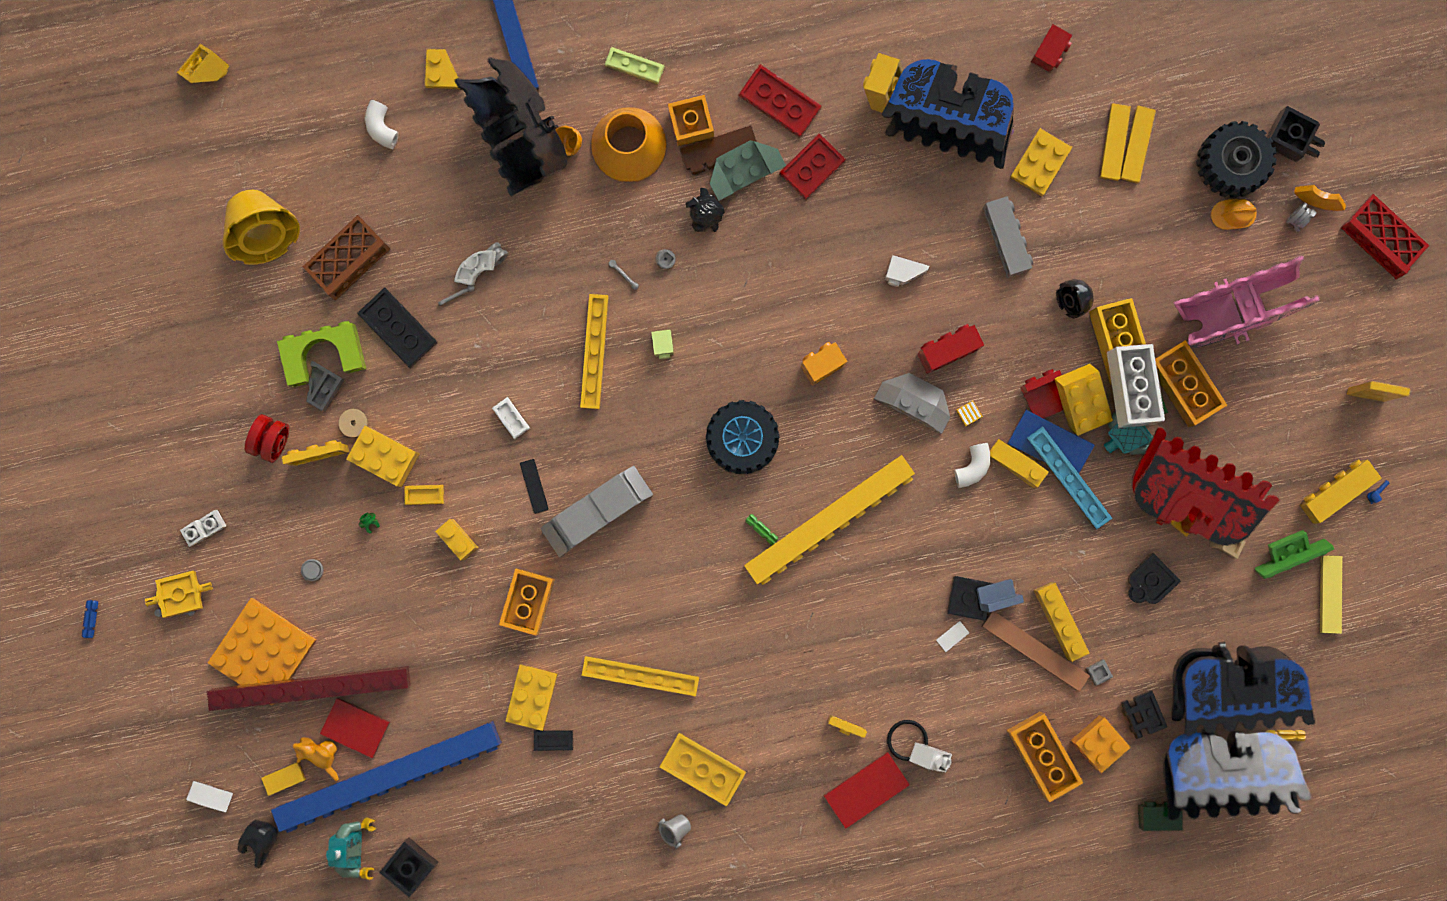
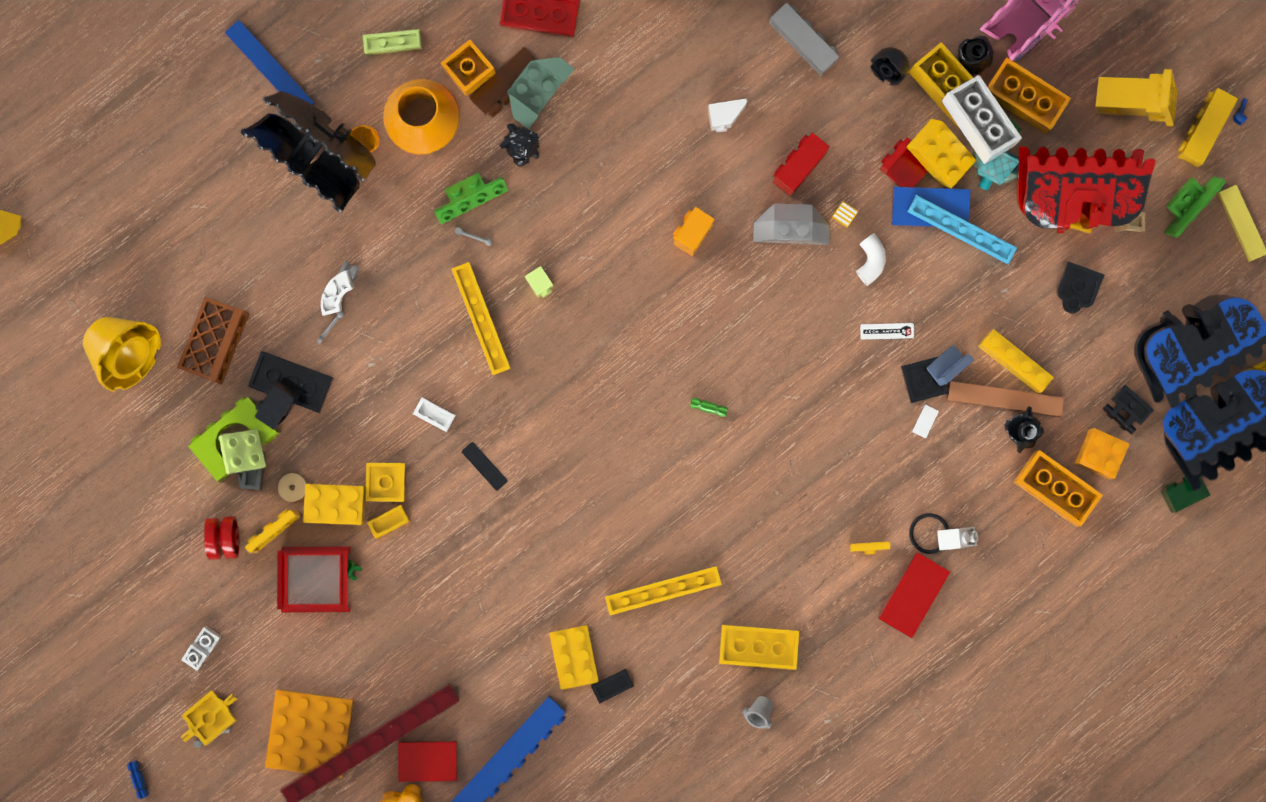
camera: 30 degrees left, 0 degrees up
light grey piece [301,559,324,581] -> none
white cylinder [365,100,399,149] -> none
yellow wing [425,49,459,89] -> none
yellow brick [435,519,479,560] -> none
light orange brick [499,568,555,636] -> none
light grey windscreen [540,466,653,558] -> none
light grey tile [655,249,676,269] -> none
black wheel [706,400,780,475] -> none
yellow brick [744,455,915,585] -> none
red tile [779,133,846,200] -> none
yellow slope [990,439,1049,488] -> none
light grey tile [1086,659,1113,686] -> none
yellow tile [1347,381,1410,402] -> none
none -> yellowish green plate [219,429,266,474]
none -> black brick [254,377,304,430]
none -> piece [277,546,351,613]
none -> yellow plate [365,463,405,502]
none -> bright green bracket [434,173,508,224]
none -> white sticker [860,323,914,340]
none -> black hair [958,36,993,75]
none -> black hair [1004,406,1044,453]
none -> yellow brick [1095,69,1178,126]

